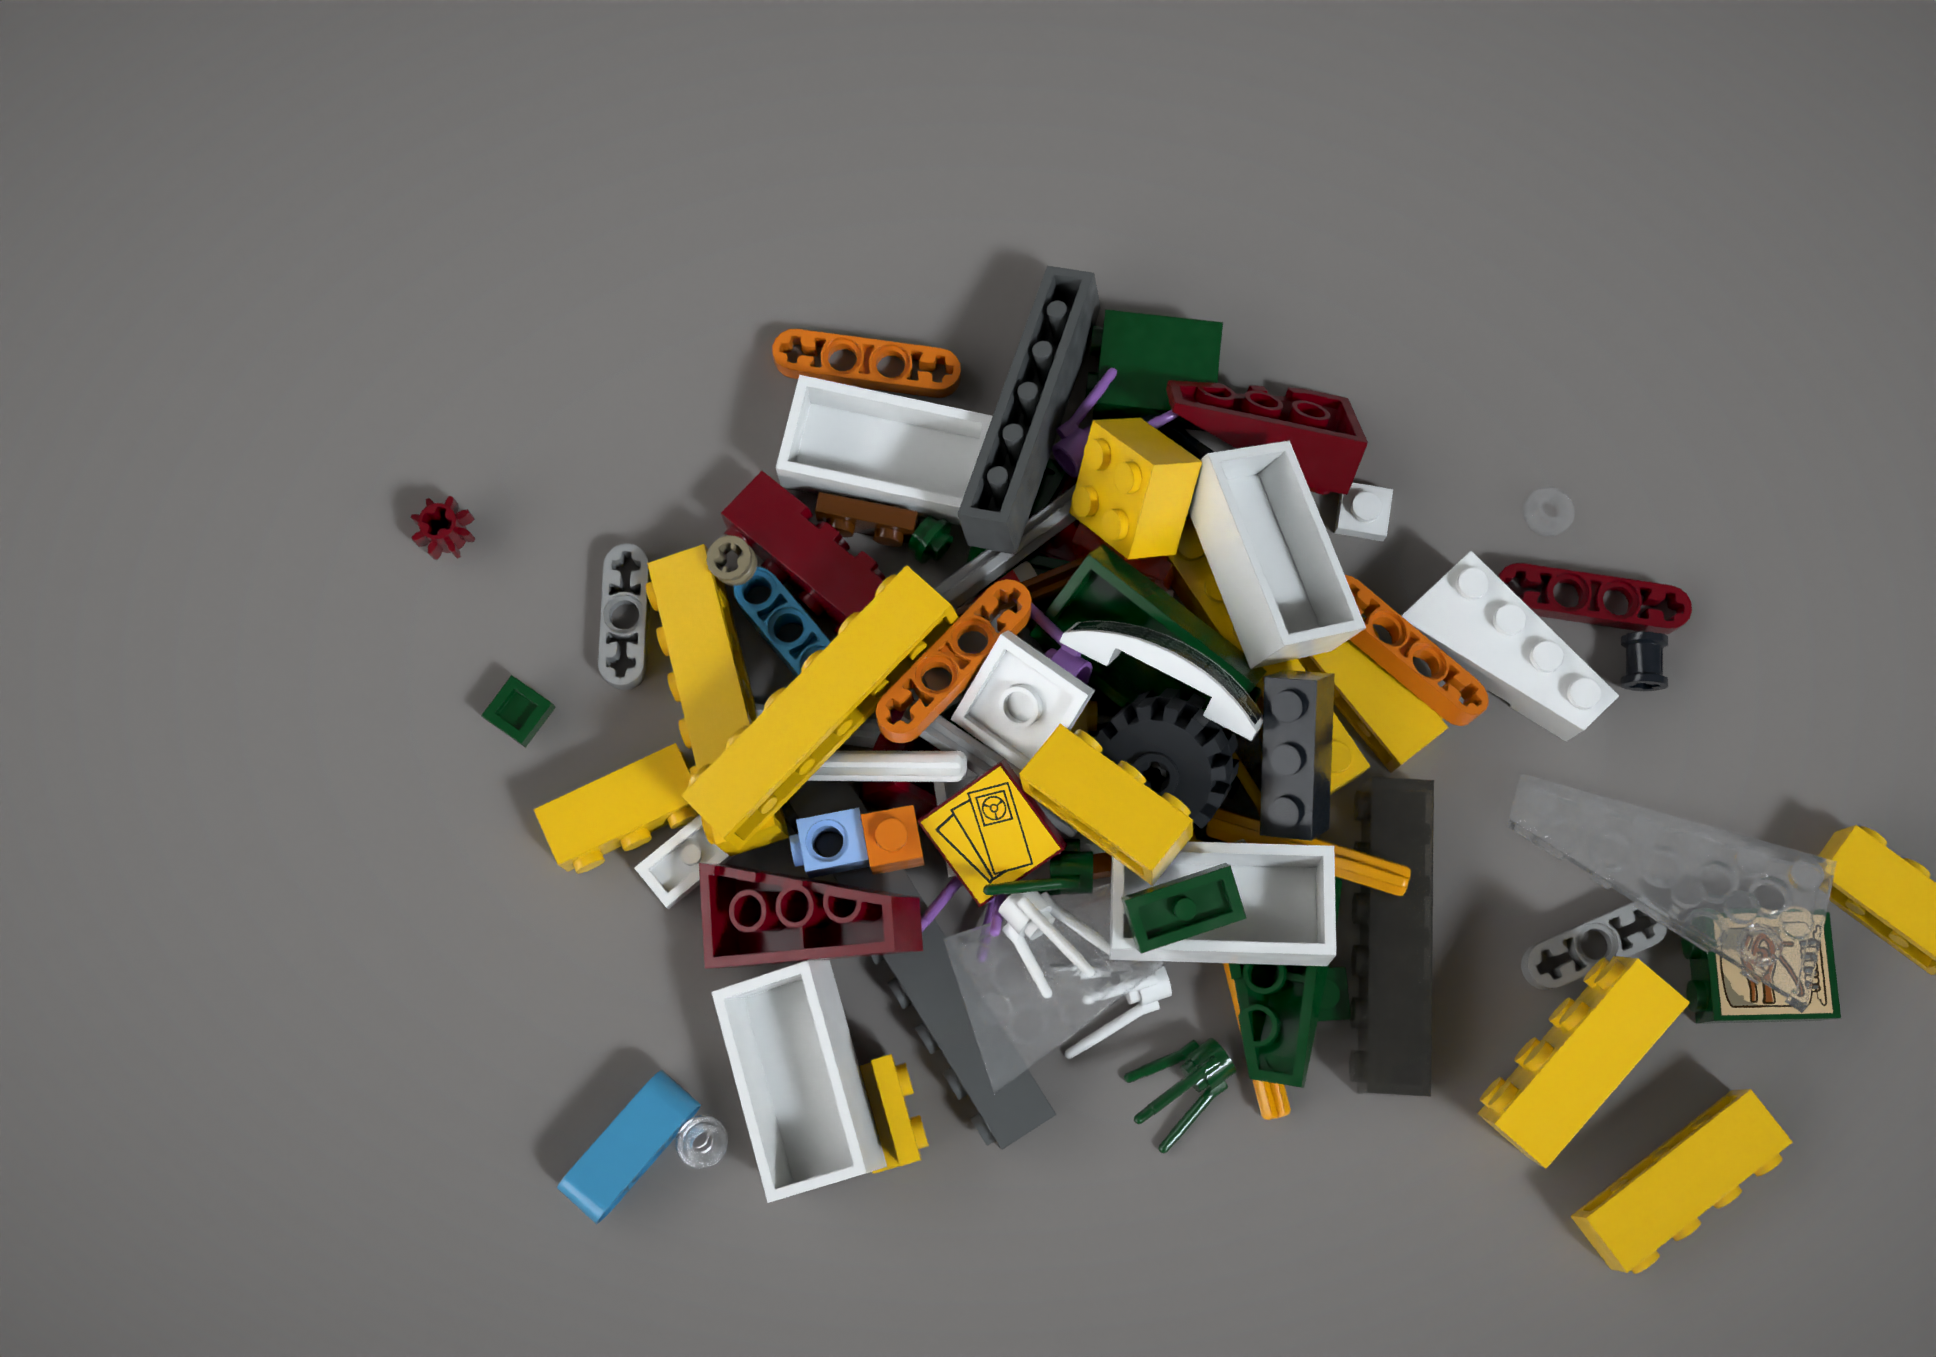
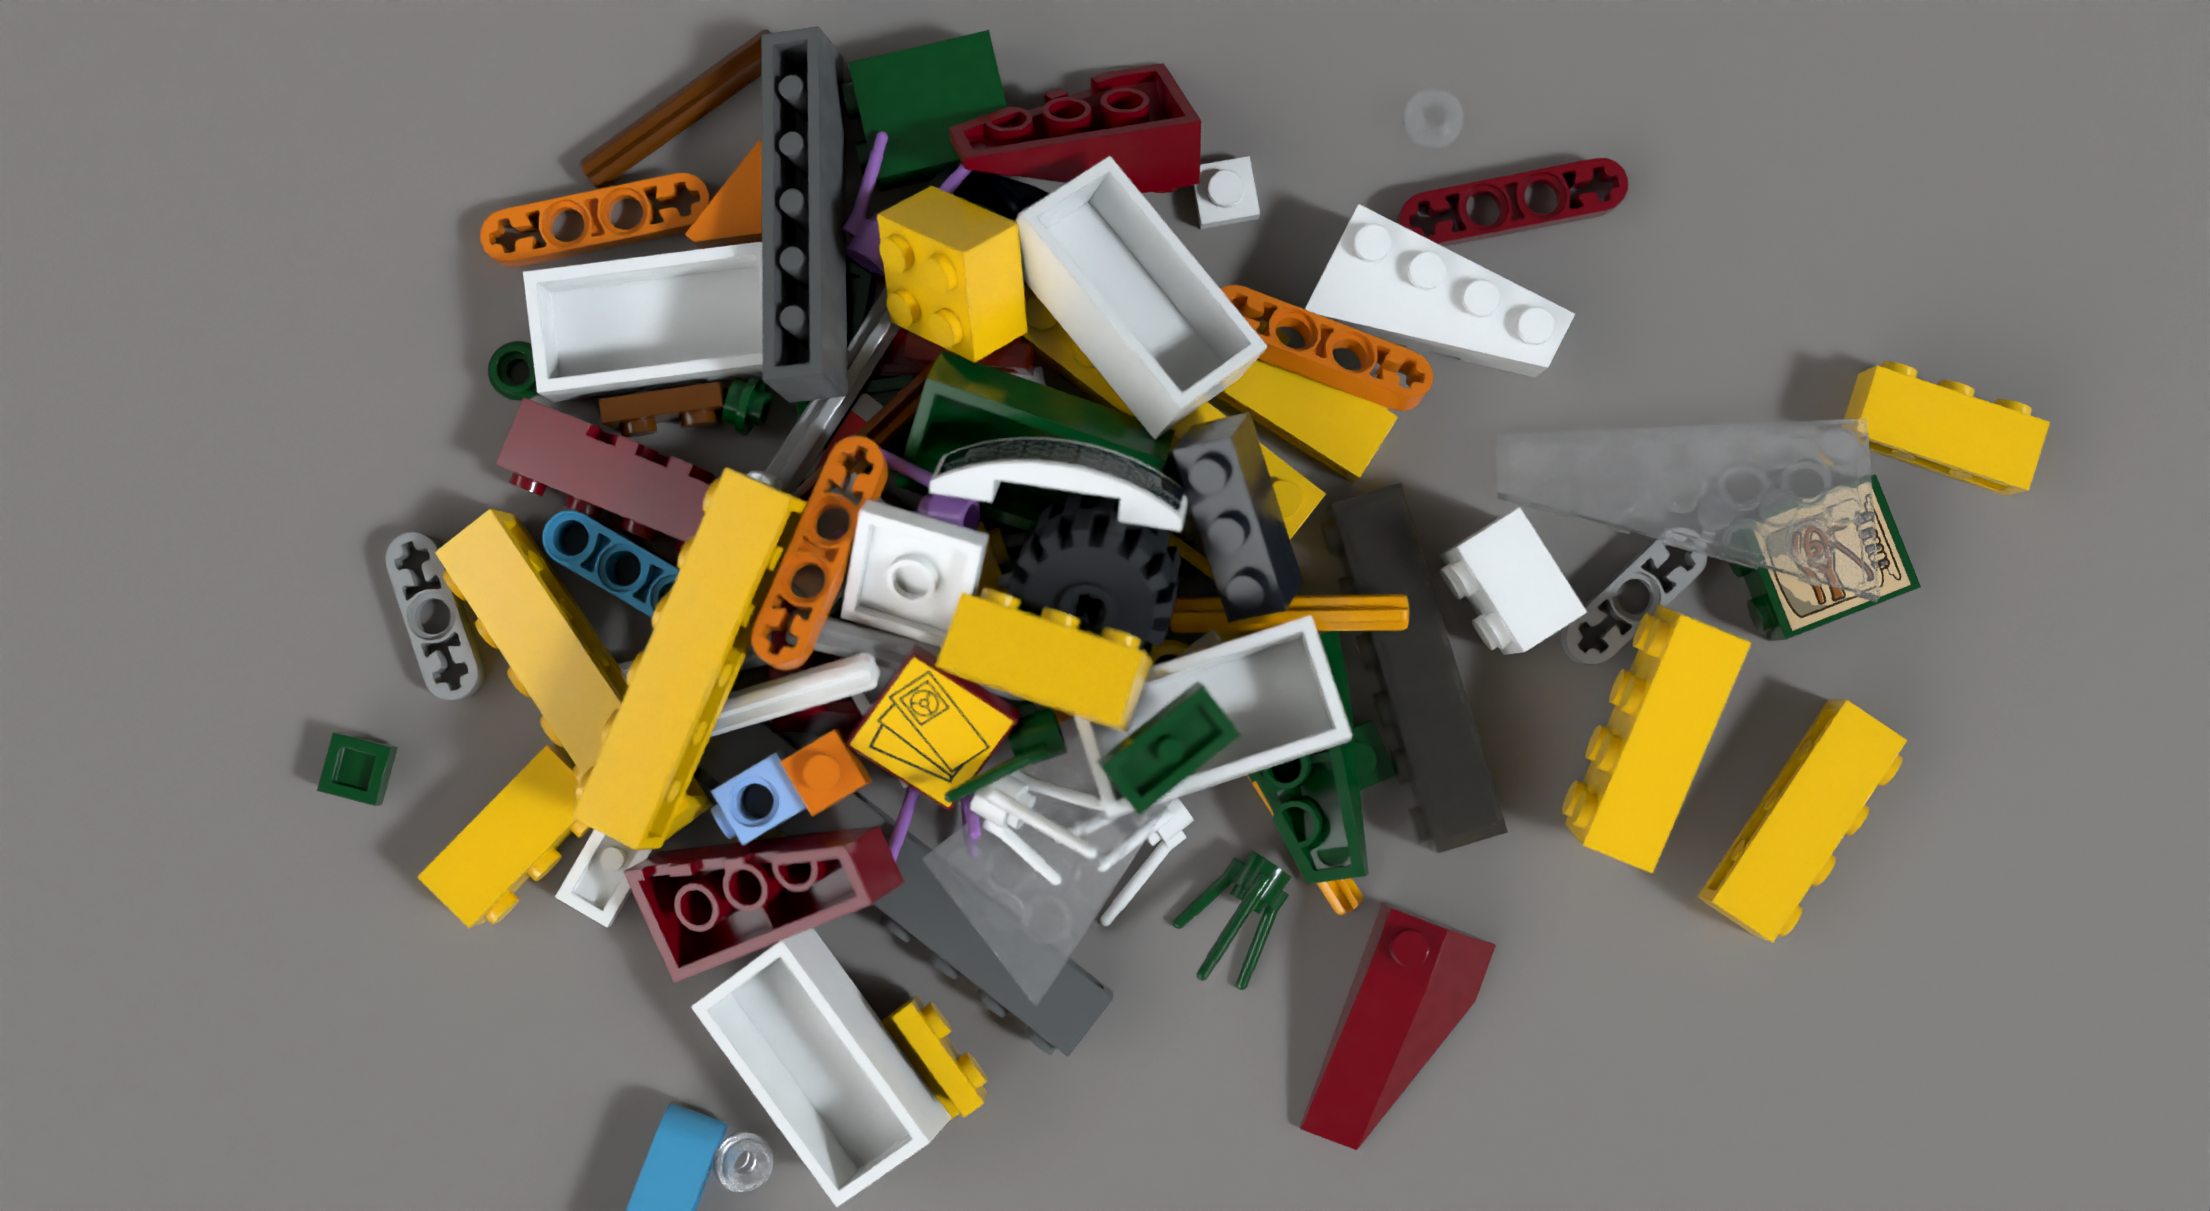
camera: 25 degrees left, 10 degrees up
dark red gear [410,496,475,560] -> none
dark tan bush [706,535,758,586] -> none
black bush [1621,632,1668,691] -> none
none -> dark green plate [488,341,539,401]
none -> reddish brown axle [579,29,772,189]
none -> orange slope [685,140,762,249]
none -> dark red wedge [1299,902,1496,1150]
none -> white brick [1440,507,1587,655]

